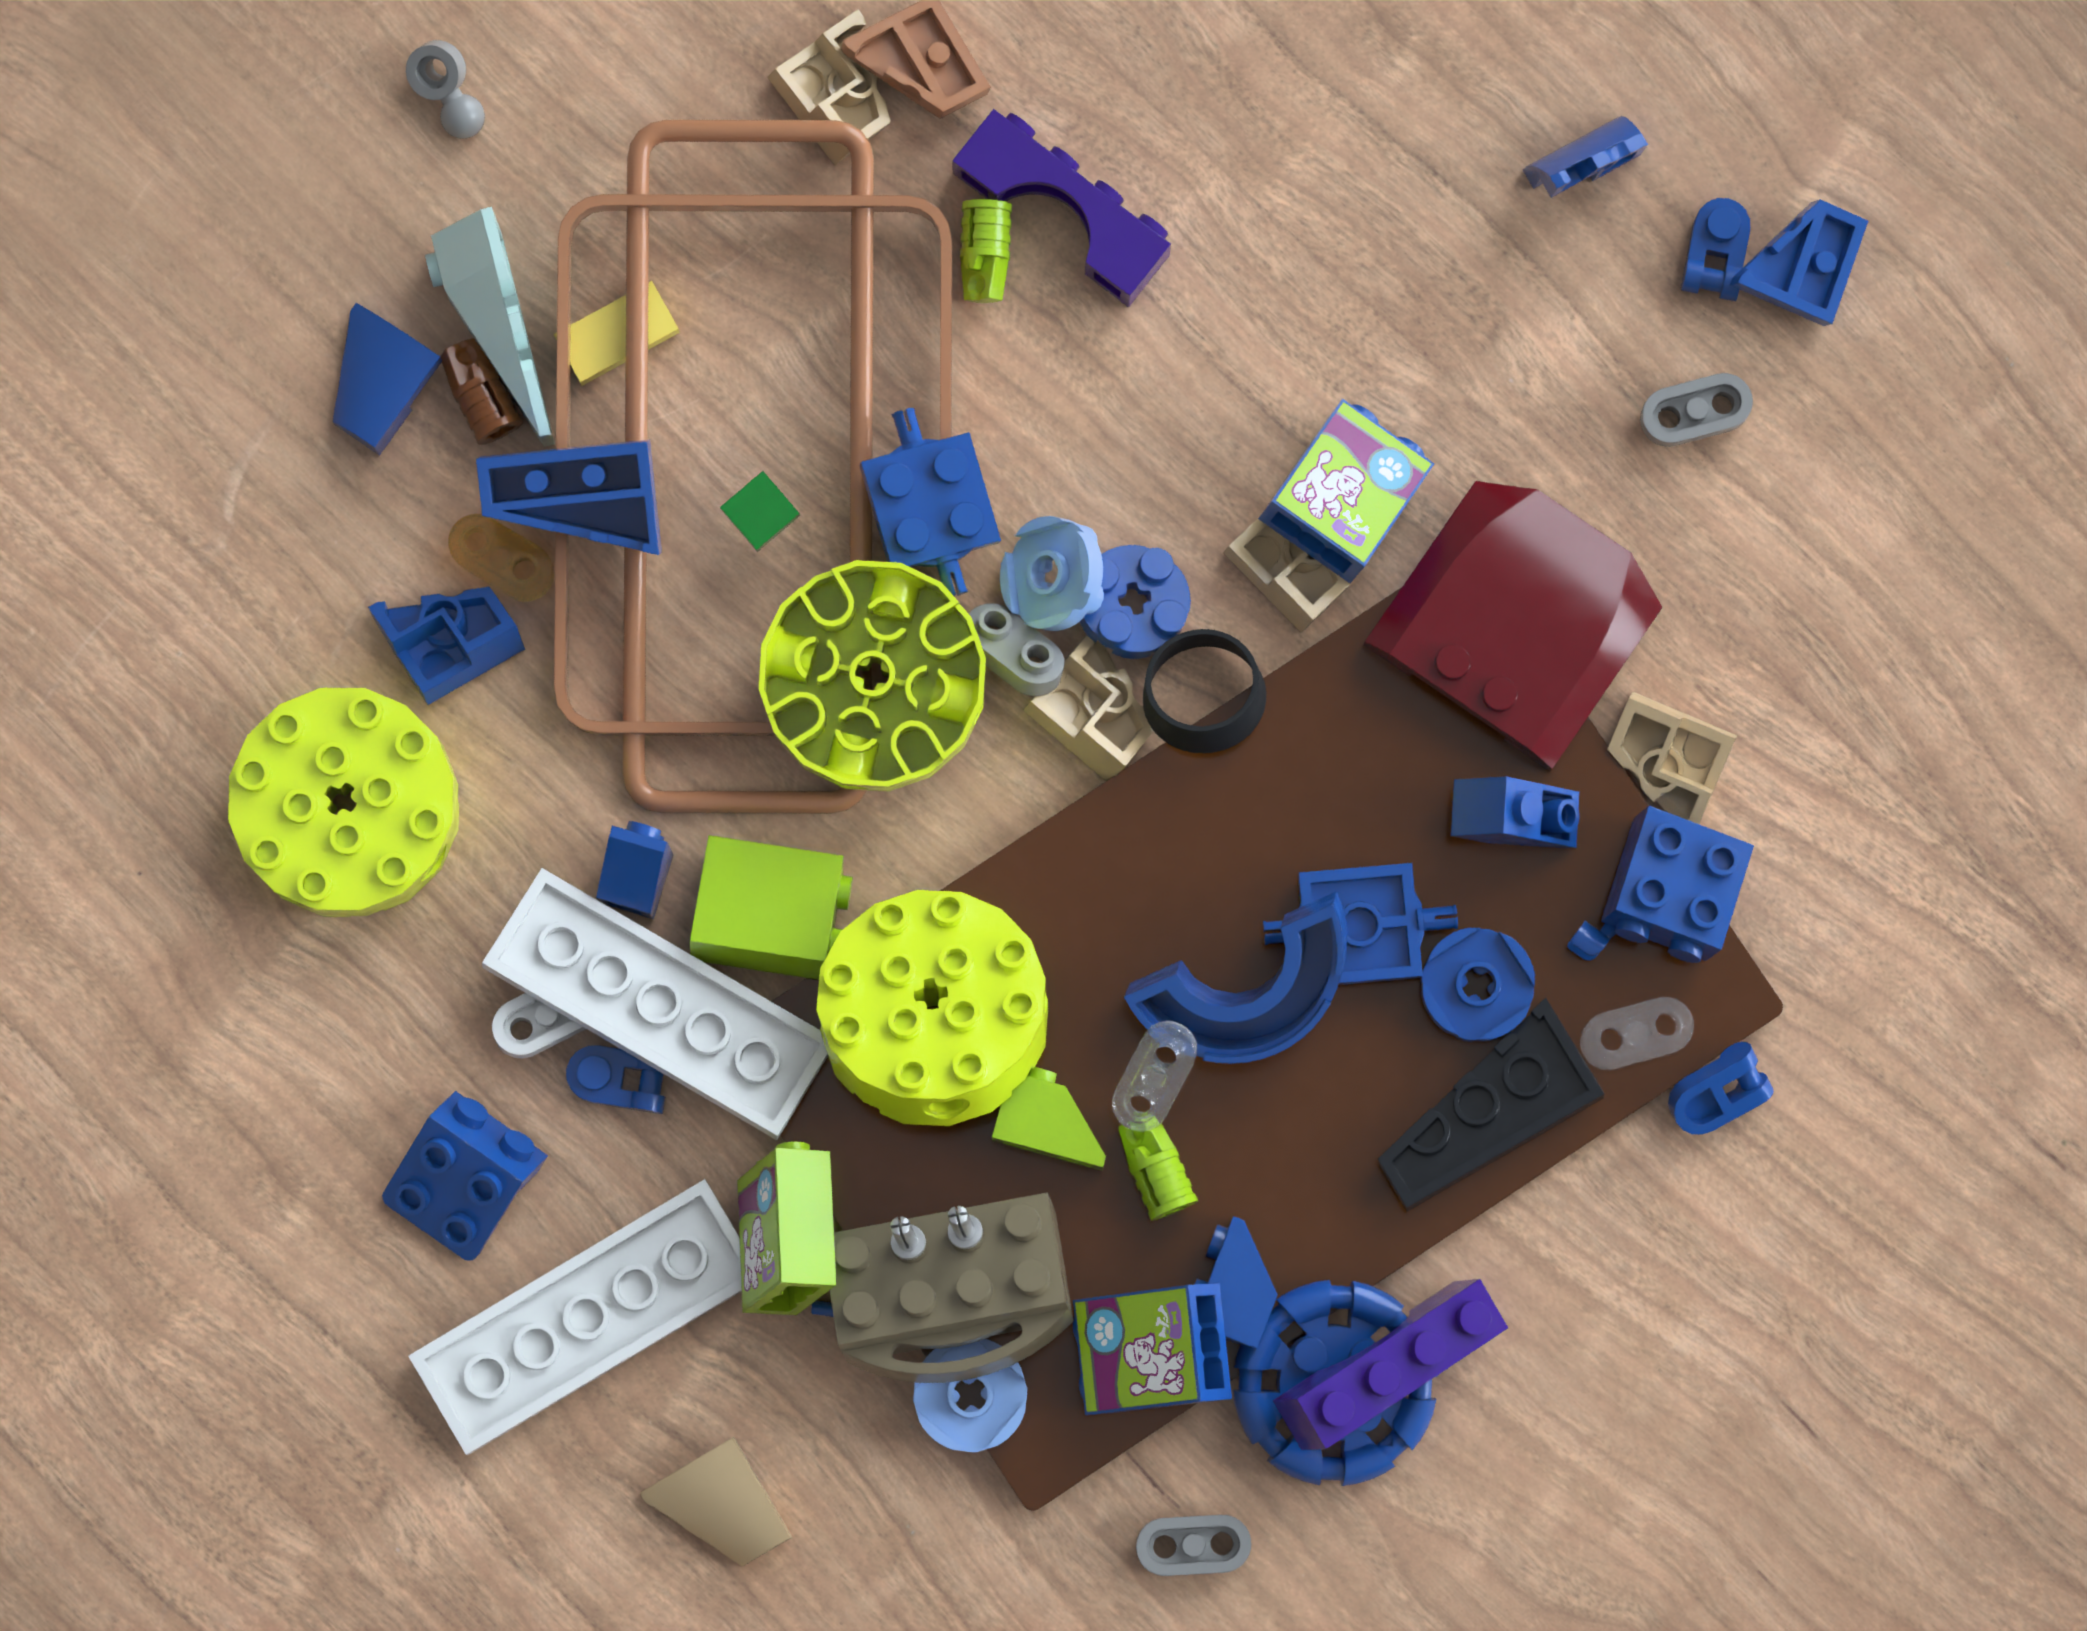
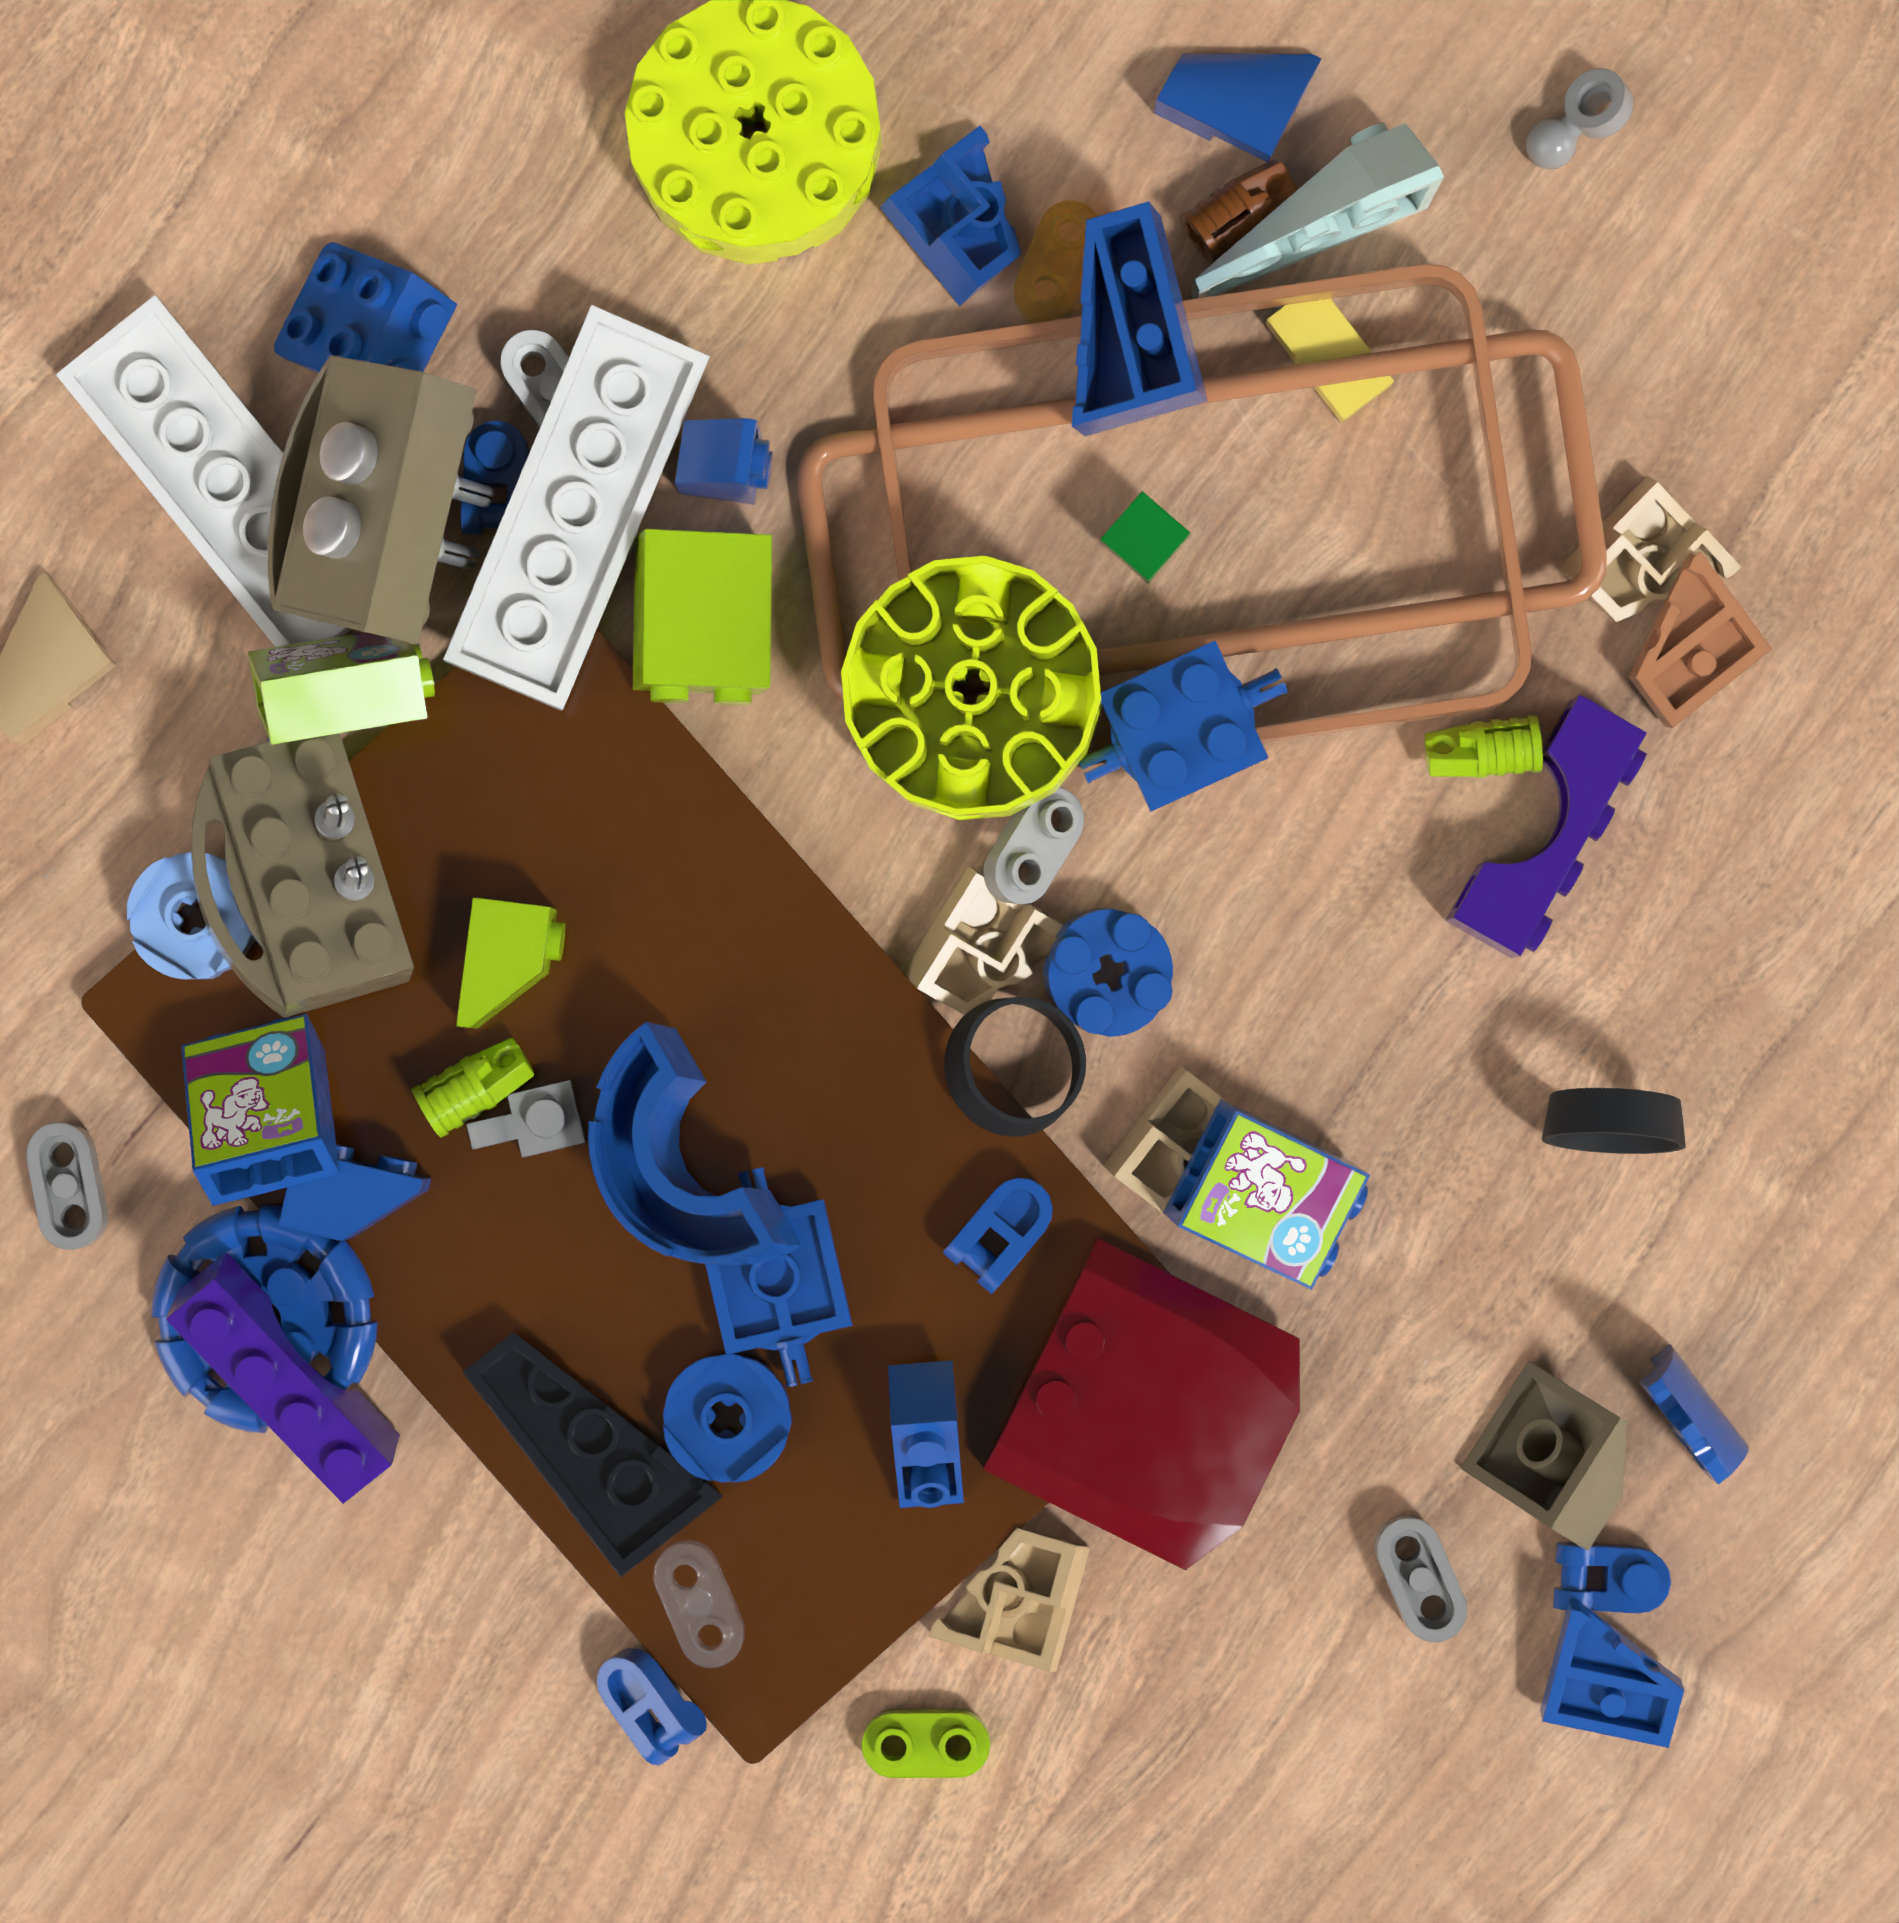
camera: 90 degrees right, 5 degrees up
neon yellow brick [816,890,1048,1126] -> none
light blue plate [1000,516,1104,631] -> none
clear plate [1112,1021,1197,1132] -> none
blue hand [1567,920,1616,961] -> none
blue brick [1601,806,1754,963] -> none
none -> dark tan piece [268,355,494,644]
none -> light grey plate [466,1080,586,1158]
none -> lime plate [862,1709,990,1778]
none -> blue plate [942,1177,1053,1294]
none -> dark tan slope [1460,1361,1627,1551]
none -> black tyre [1542,1088,1686,1154]

